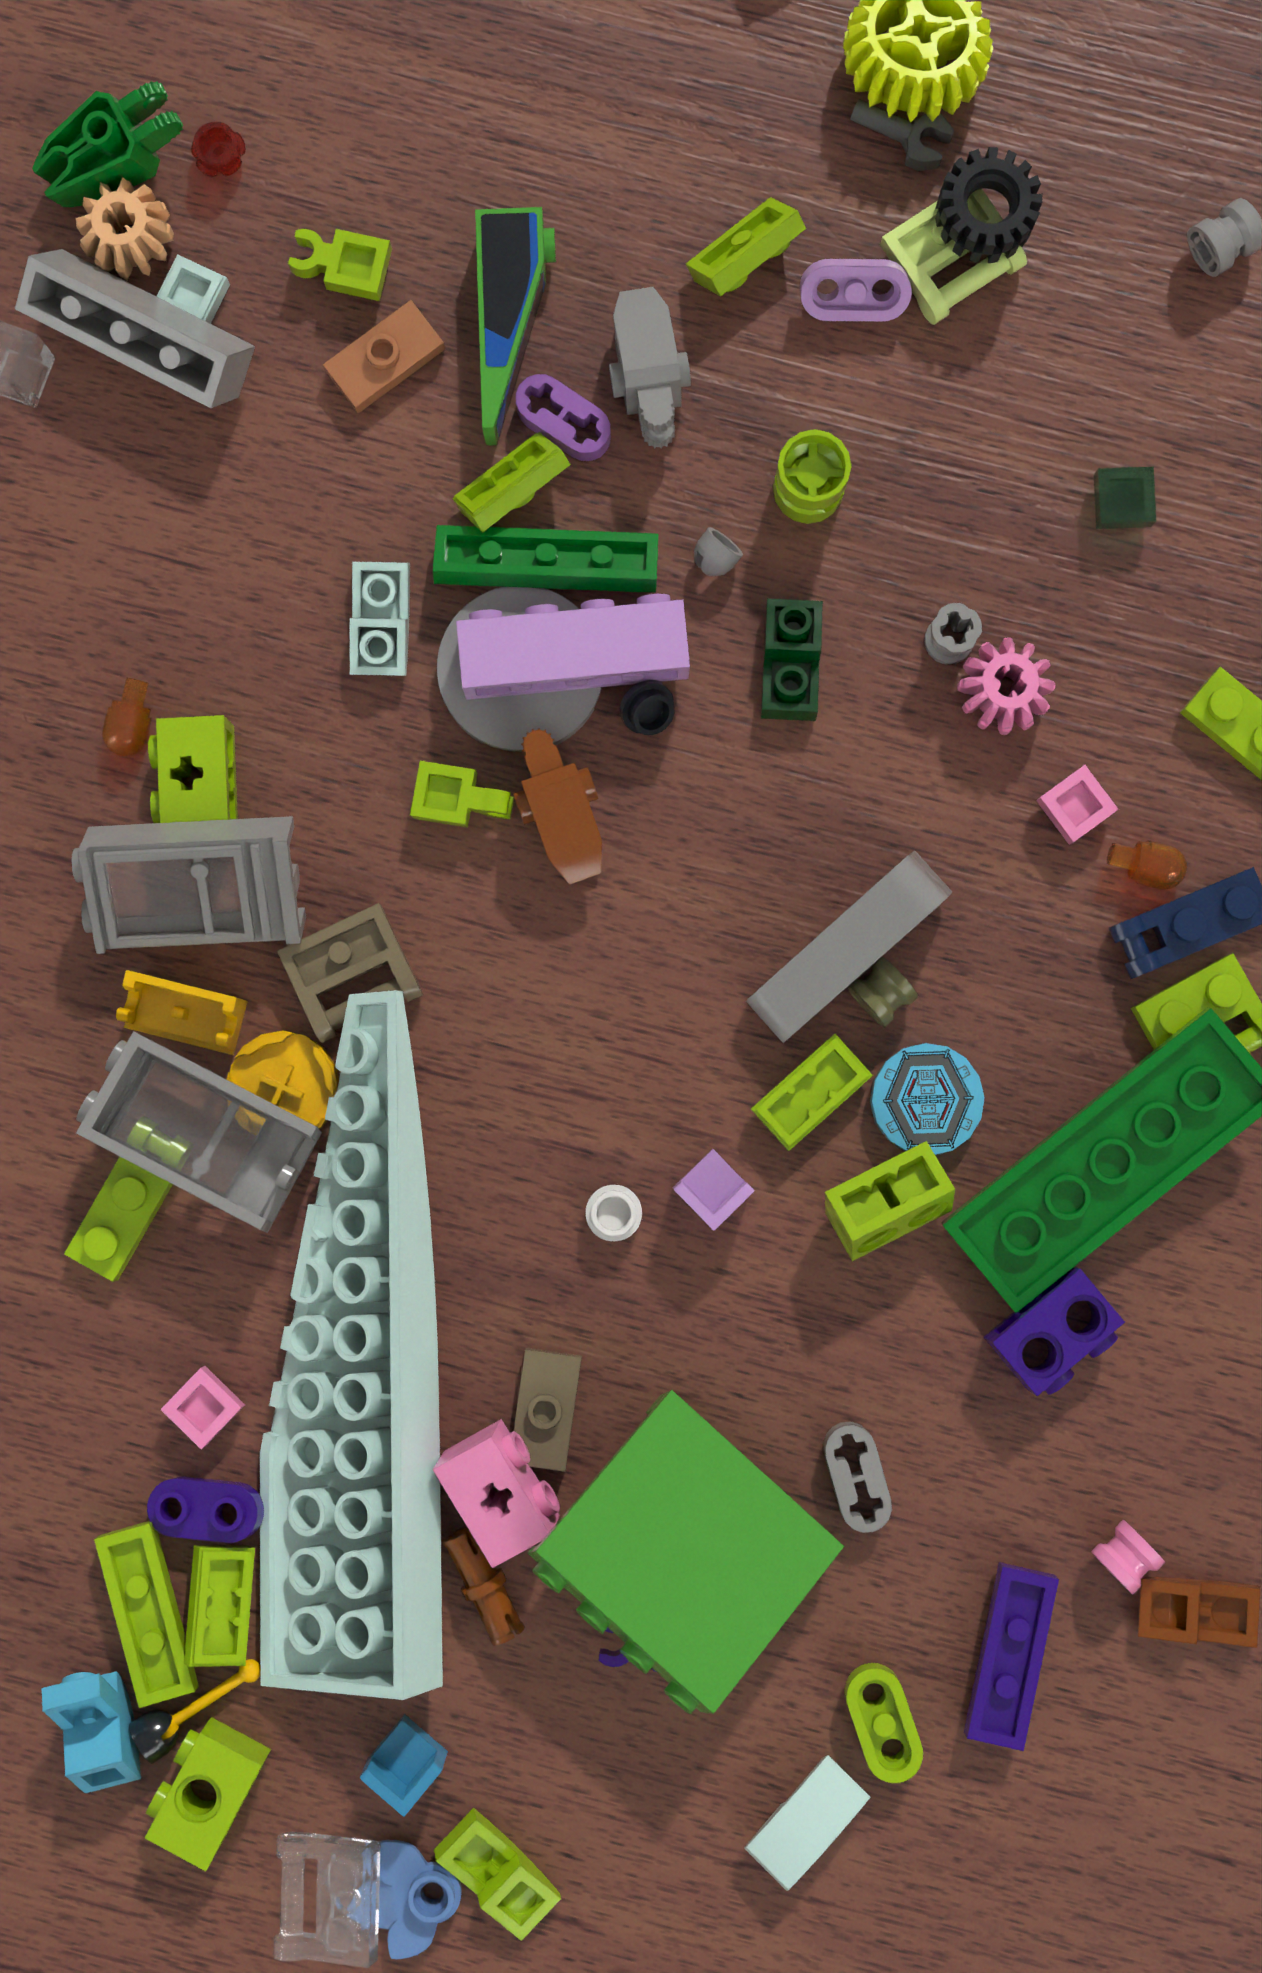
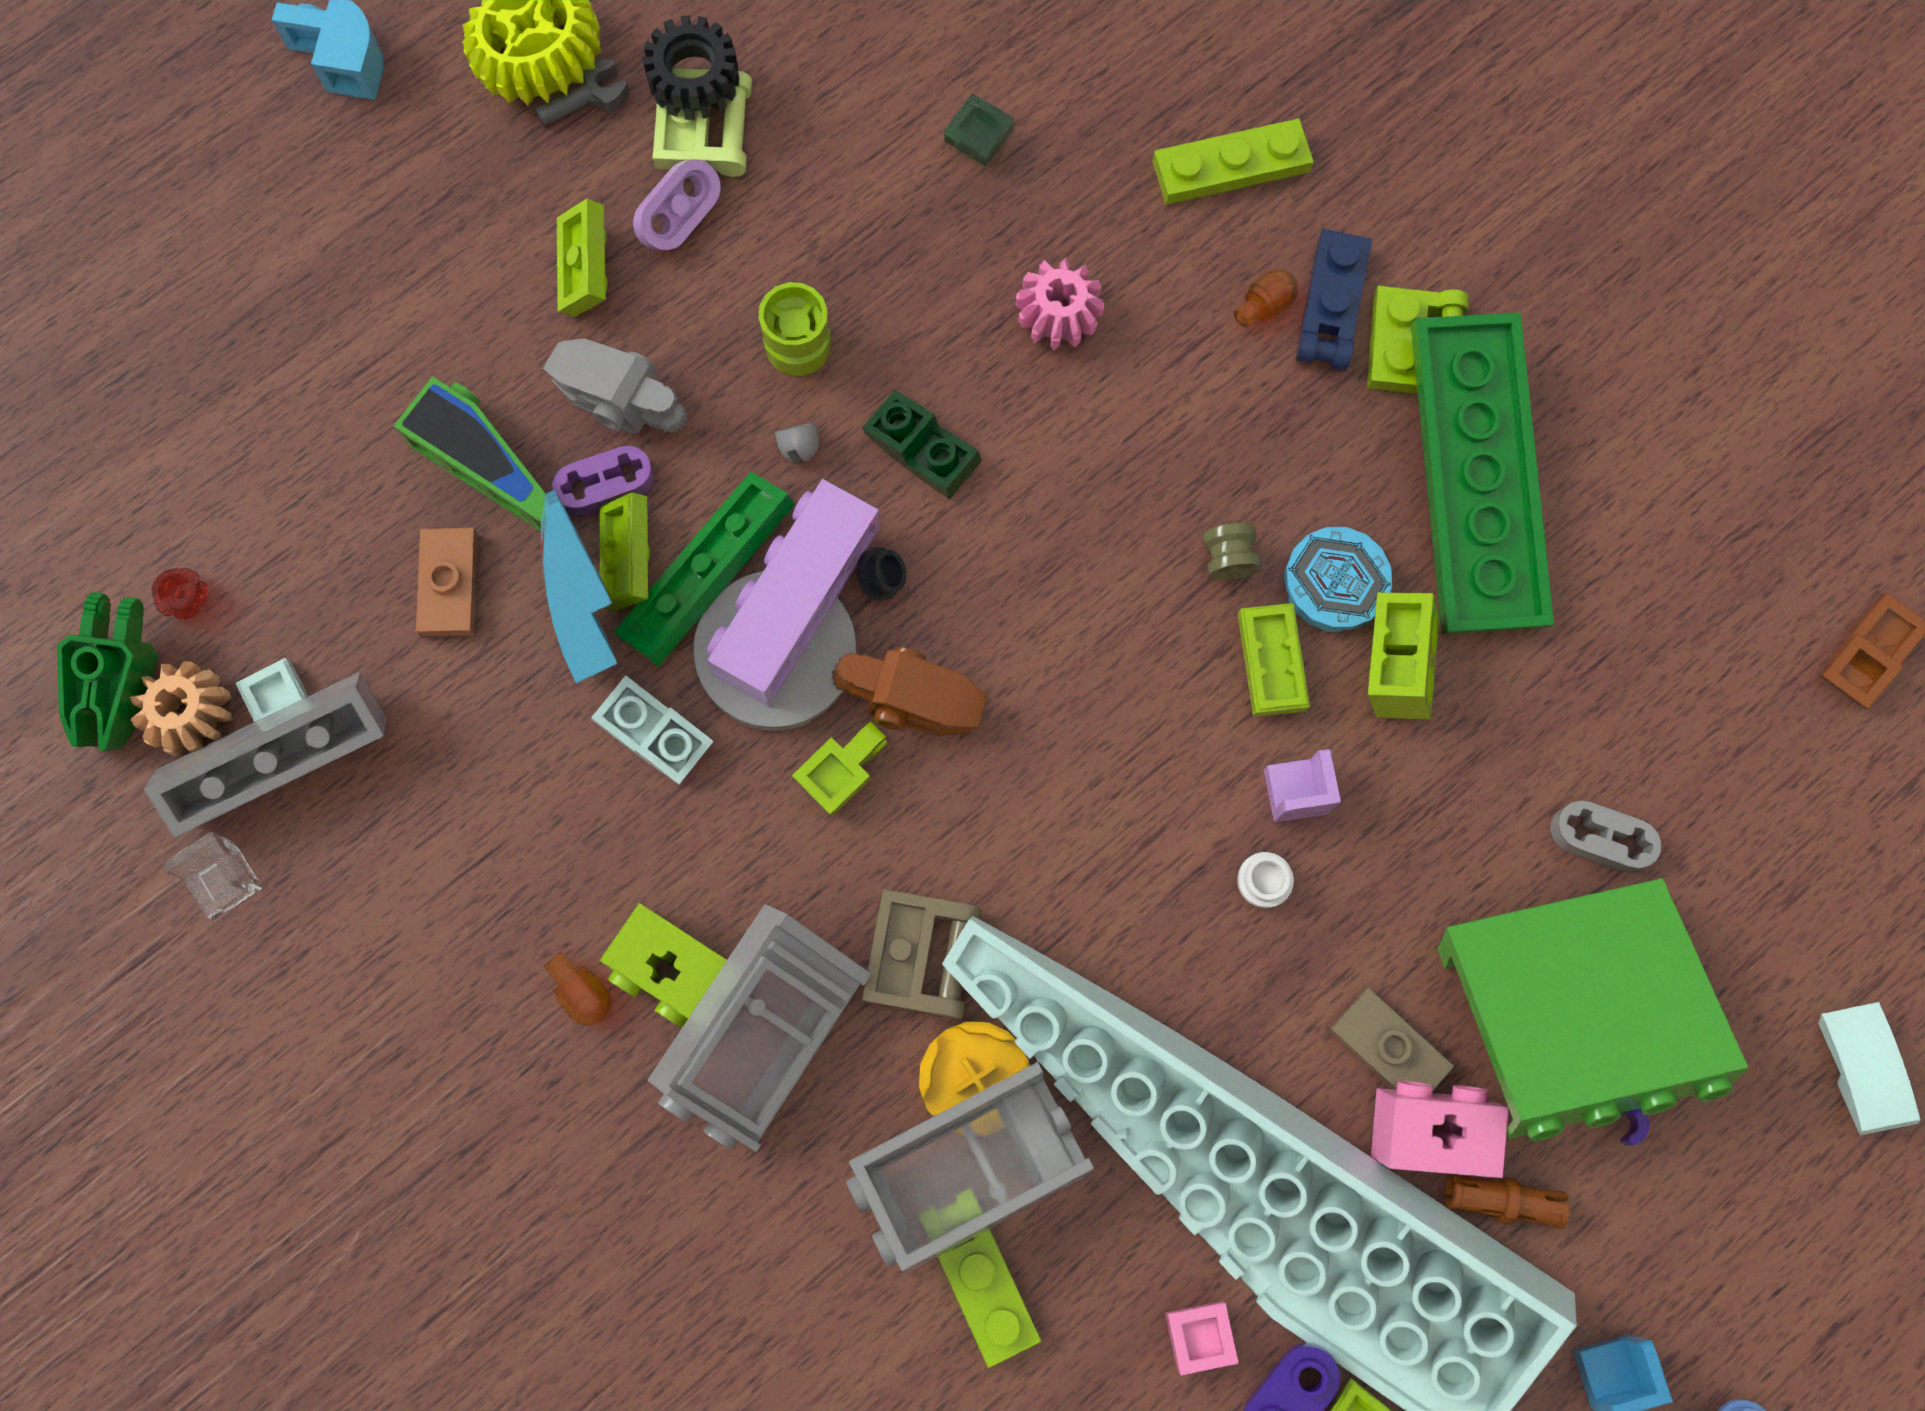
camera: 60 degrees left, 10 degrees down
yellow hinge [116,970,248,1055] -> none
lime plate [288,229,392,301] -> none
lime slope [434,1808,561,1941] -> none
light grey beam [746,850,952,1043] -> none
lime plate [844,1663,923,1783] -> none
light grey bush [924,603,982,665] -> none
dark purple plate [964,1562,1059,1751] -> none
dark purple brick [983,1267,1125,1396] -> none
bright pink plate [1036,765,1119,845] -> none
bright pink wheel [1091,1520,1165,1595] -> none
none -> medium azure slope [541,490,617,684]

